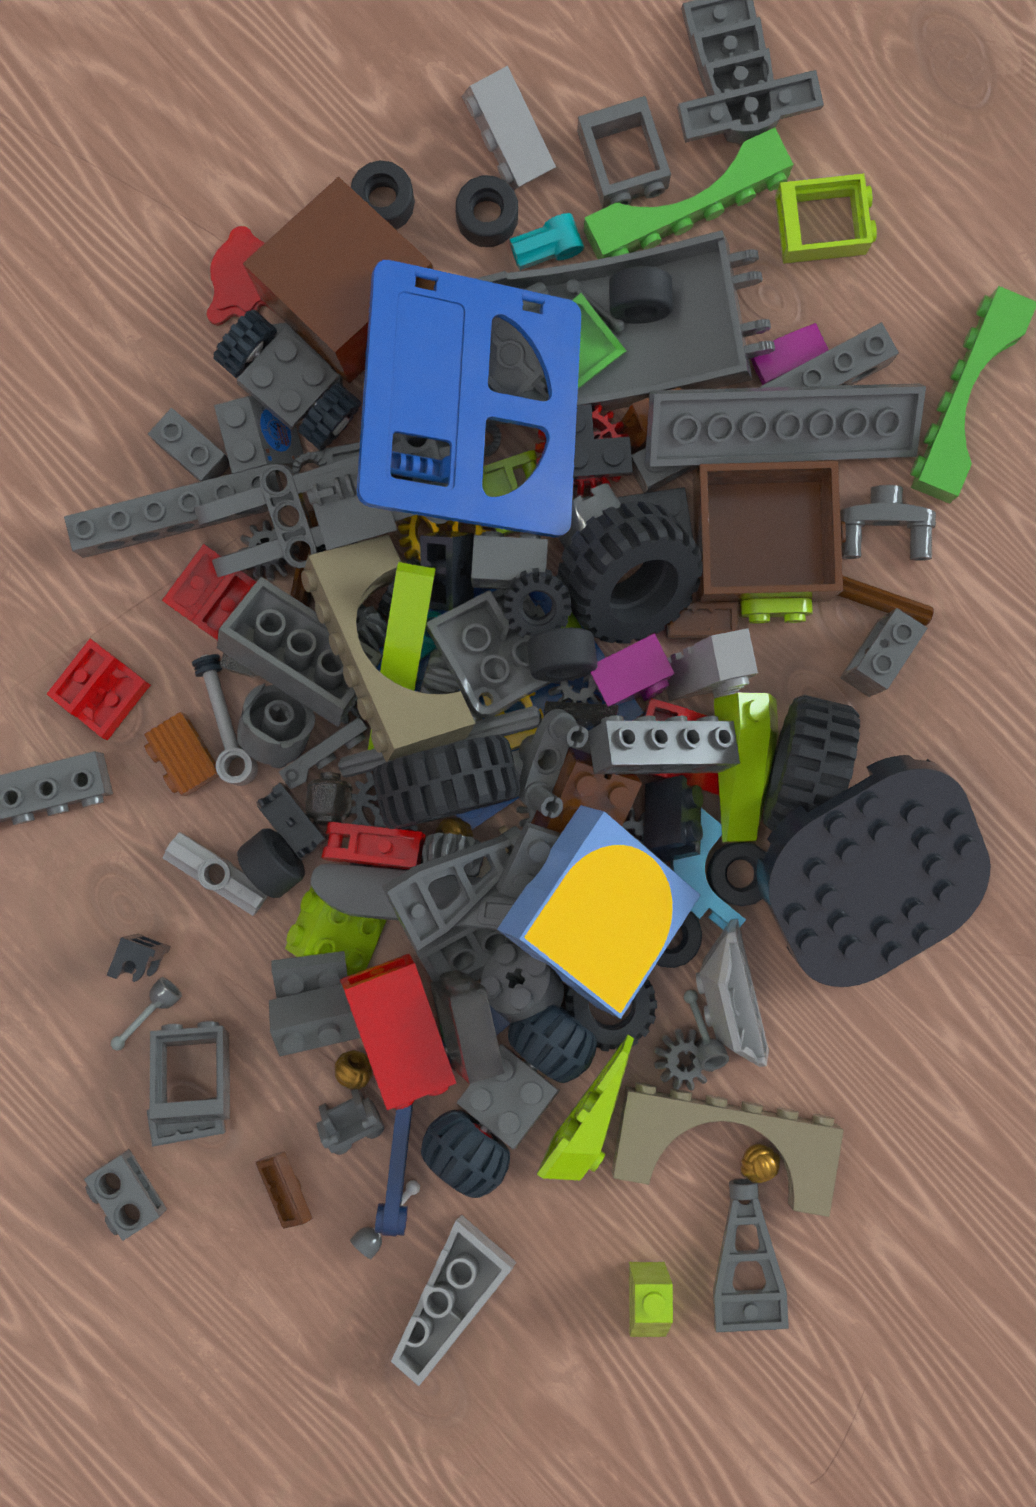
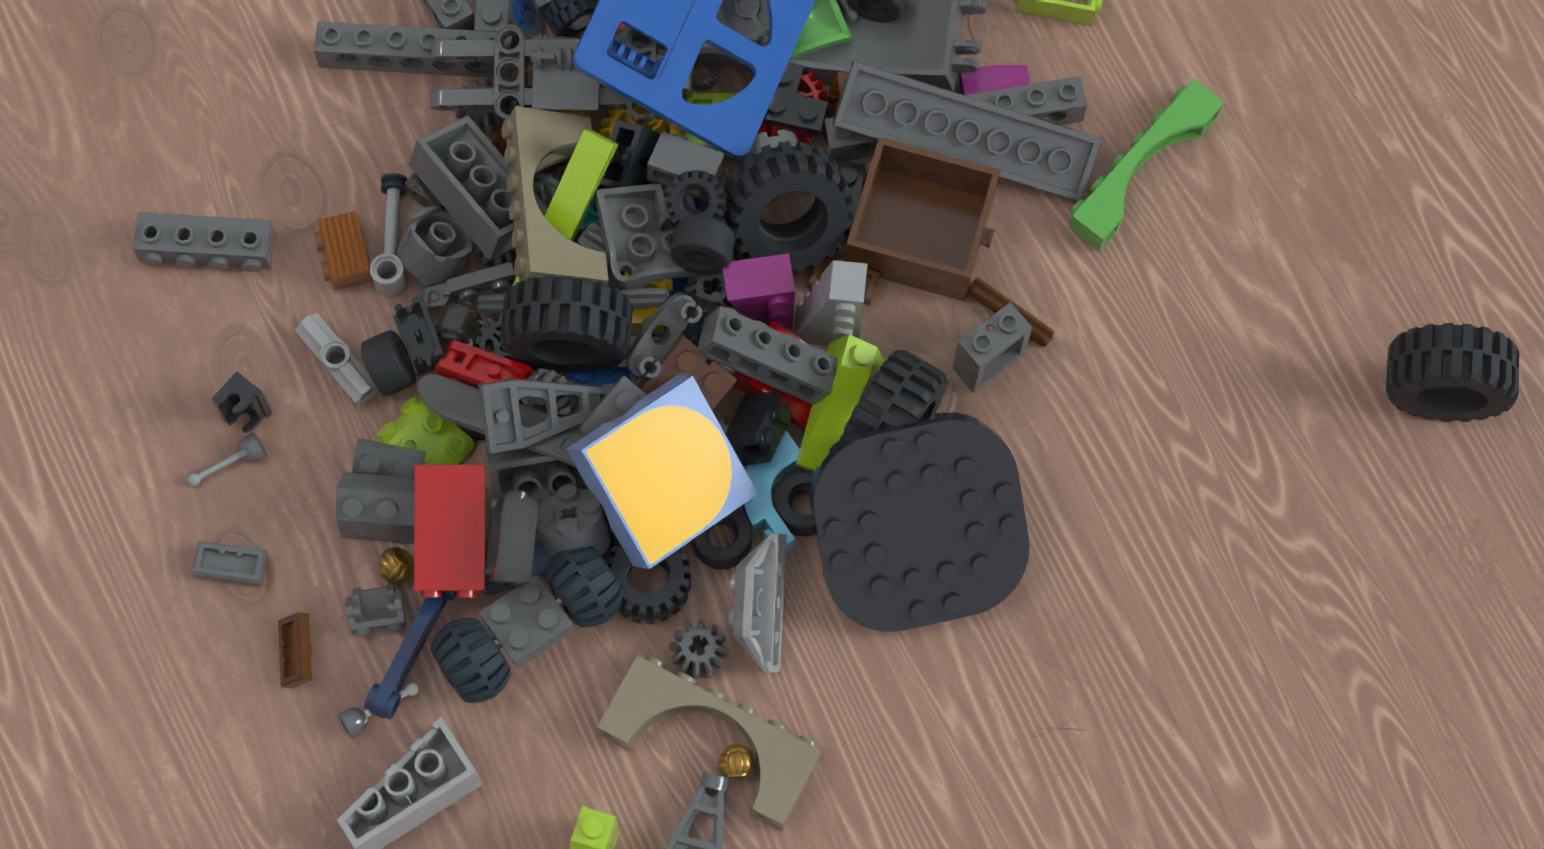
camera: 15 degrees right, 15 degrees down
red slope [47,638,151,741] -> none
dark grey brick [84,1149,167,1241] -> none
dark grey window [149,1021,230,1125] -> none
red slope [162,544,256,641] -> none
lime wedge [537,1035,634,1181] -> none
dark grey hinge [684,990,729,1071] -> none
lime plate [741,598,813,624] -> none
dark grey connector [840,485,936,561] -> none

